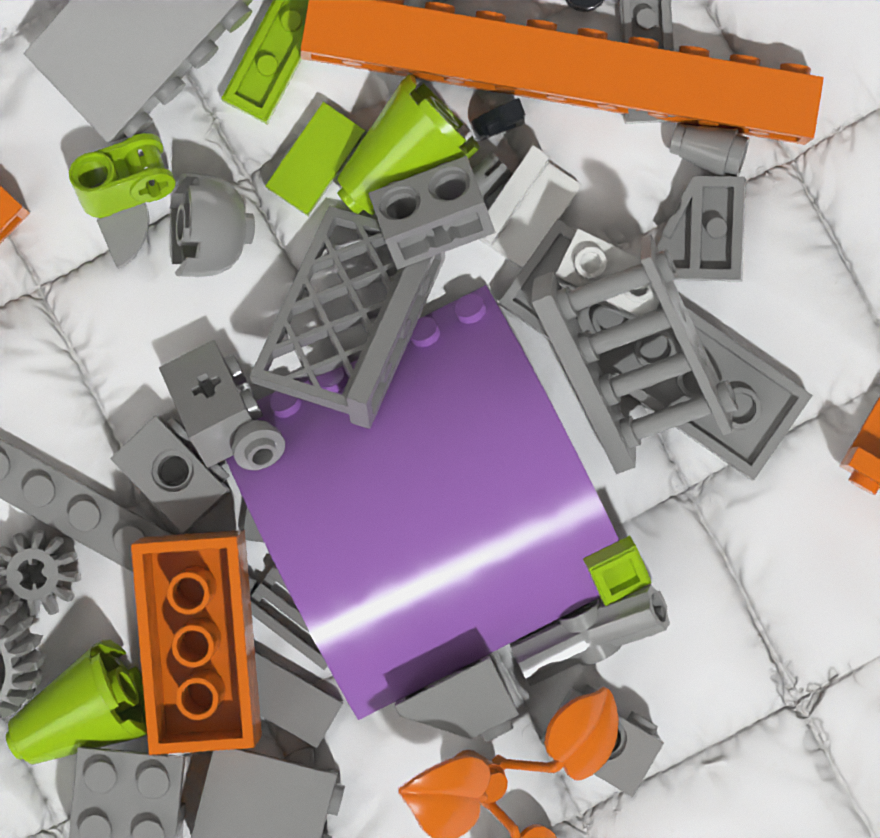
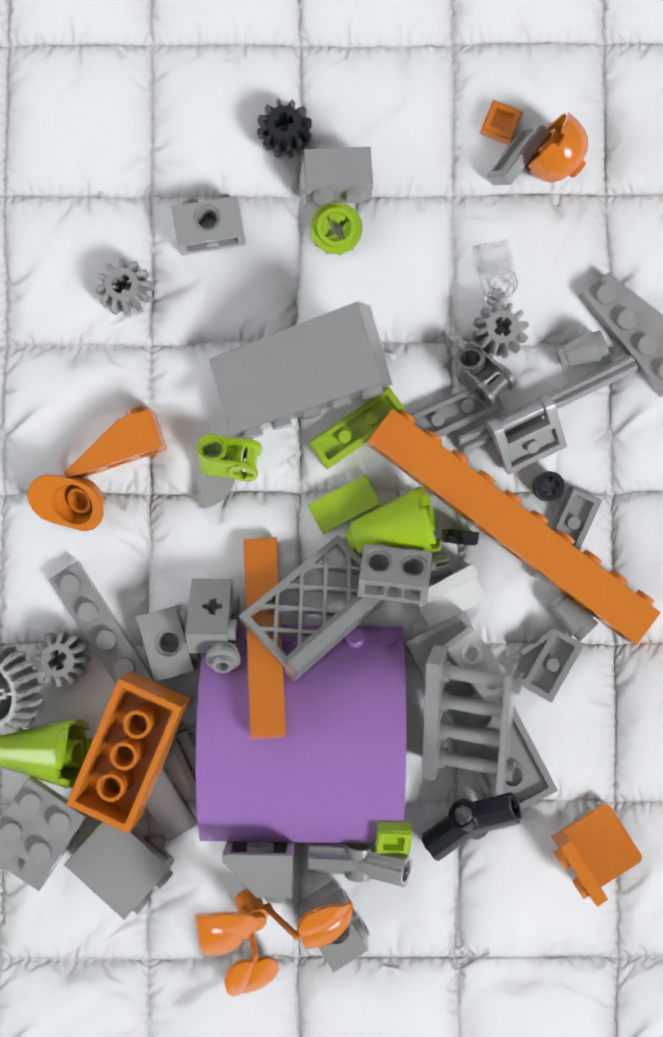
camera: 25 degrees right, 0 degrees up
light grey cylinder [169,173,255,277] -> none
none -> orange tile [244,537,287,740]
none -> black piece [421,792,523,861]

